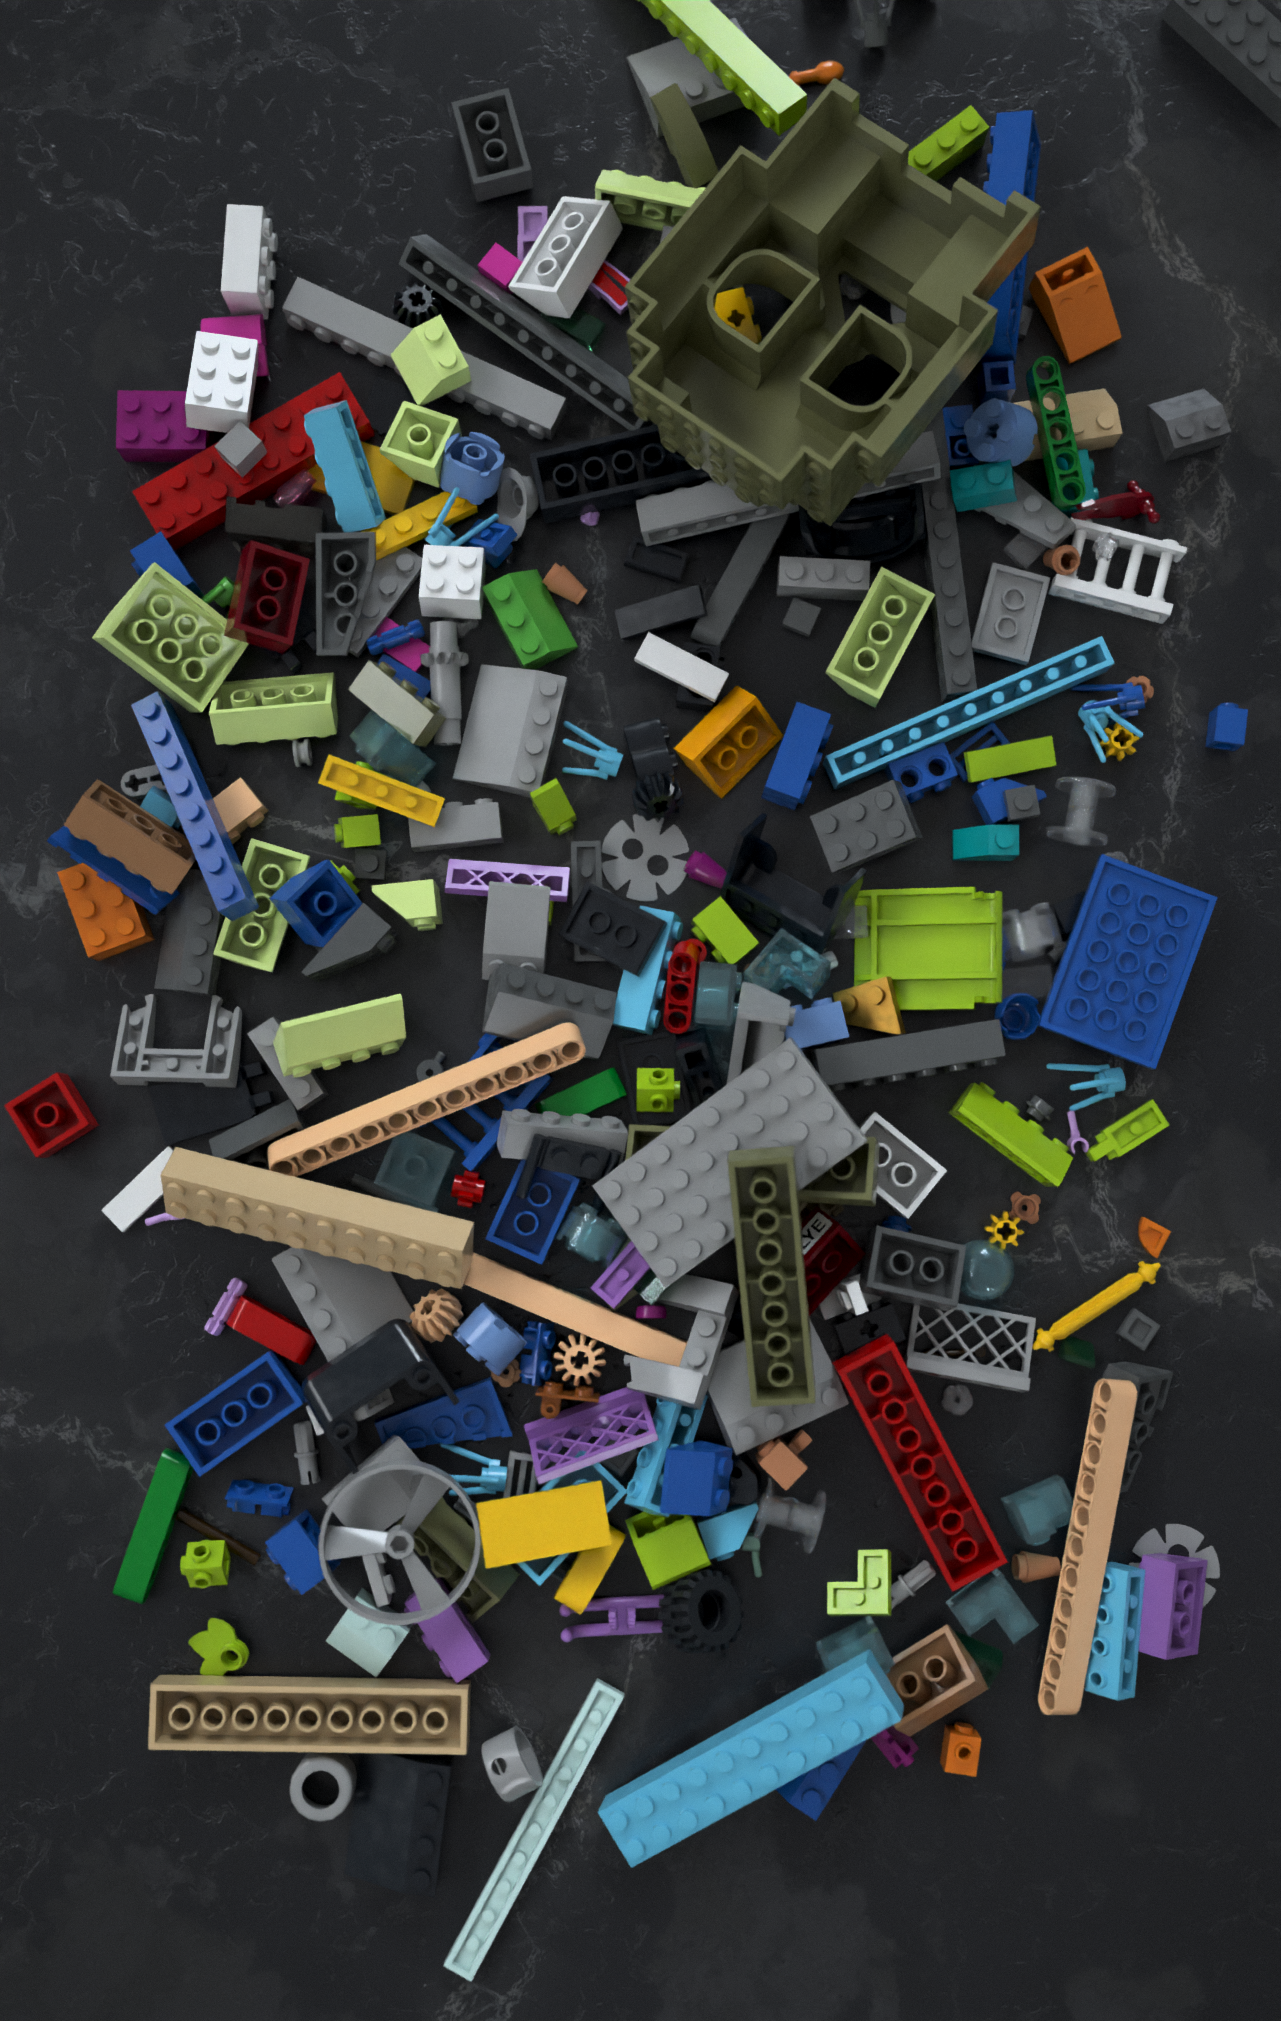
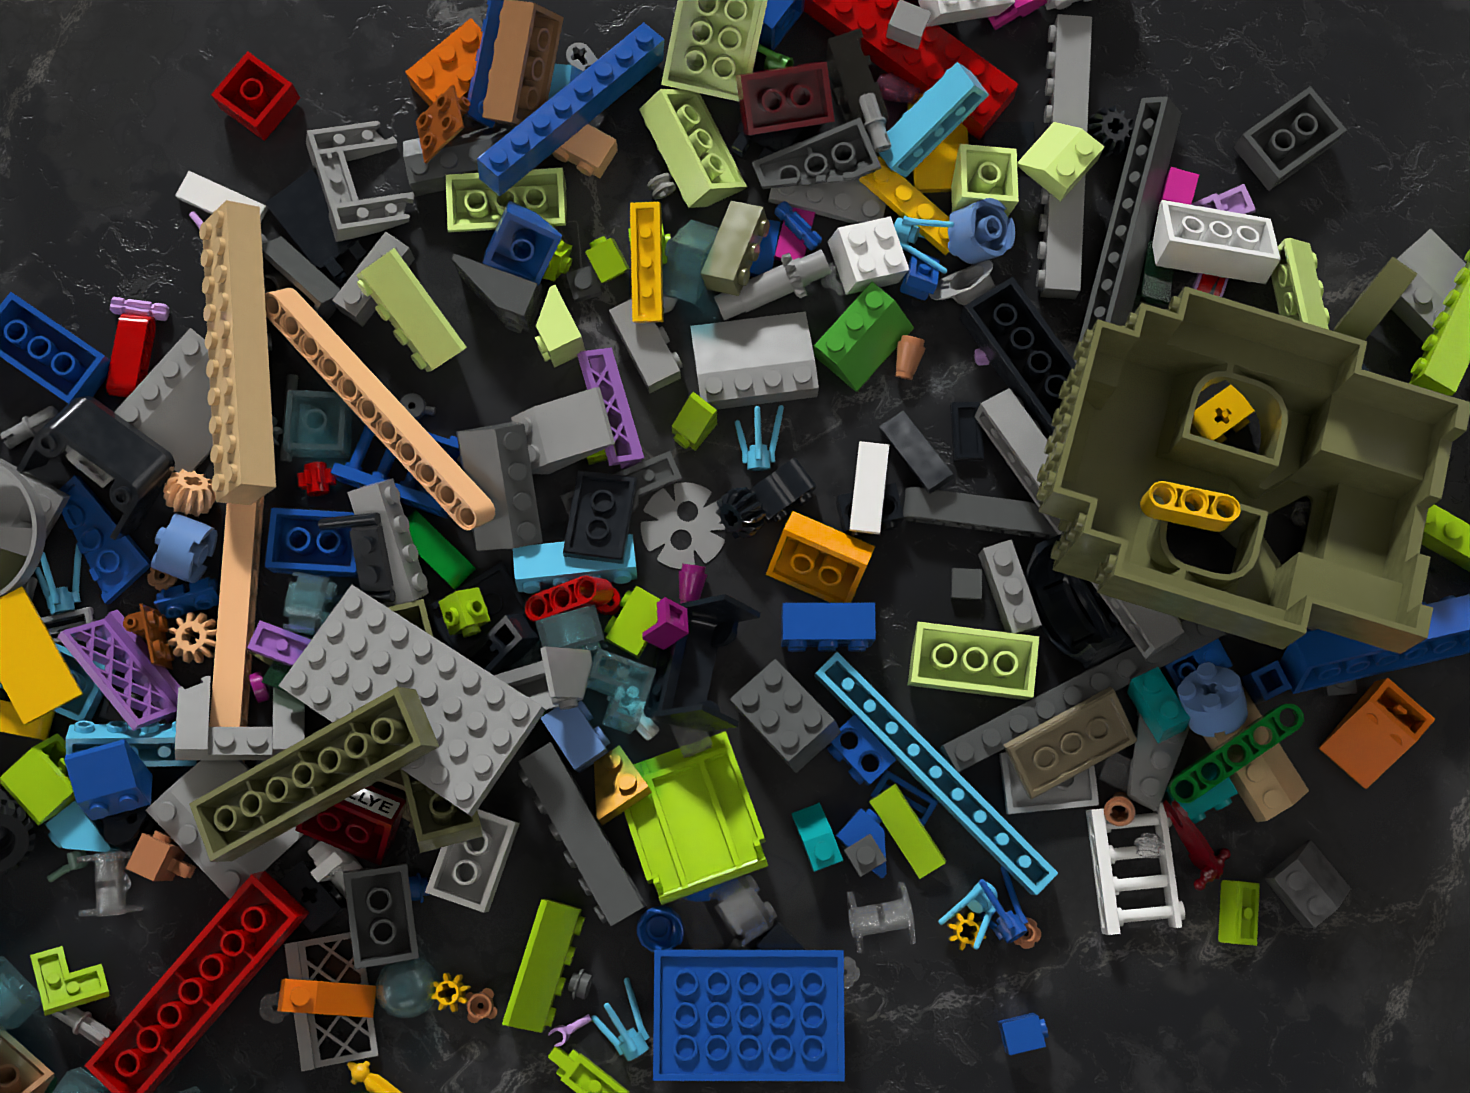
camera: 70 degrees right, 5 degrees down
none -> orange slope [277,979,377,1018]
none -> dark orange hinge [416,85,471,163]
none -> magenta panel [642,597,689,650]
none -> light grey axle [859,93,892,153]
none -> dark tan tile [1003,687,1137,799]
none -> yellow beam [1140,481,1241,532]
none -> lime slope [1218,880,1260,946]

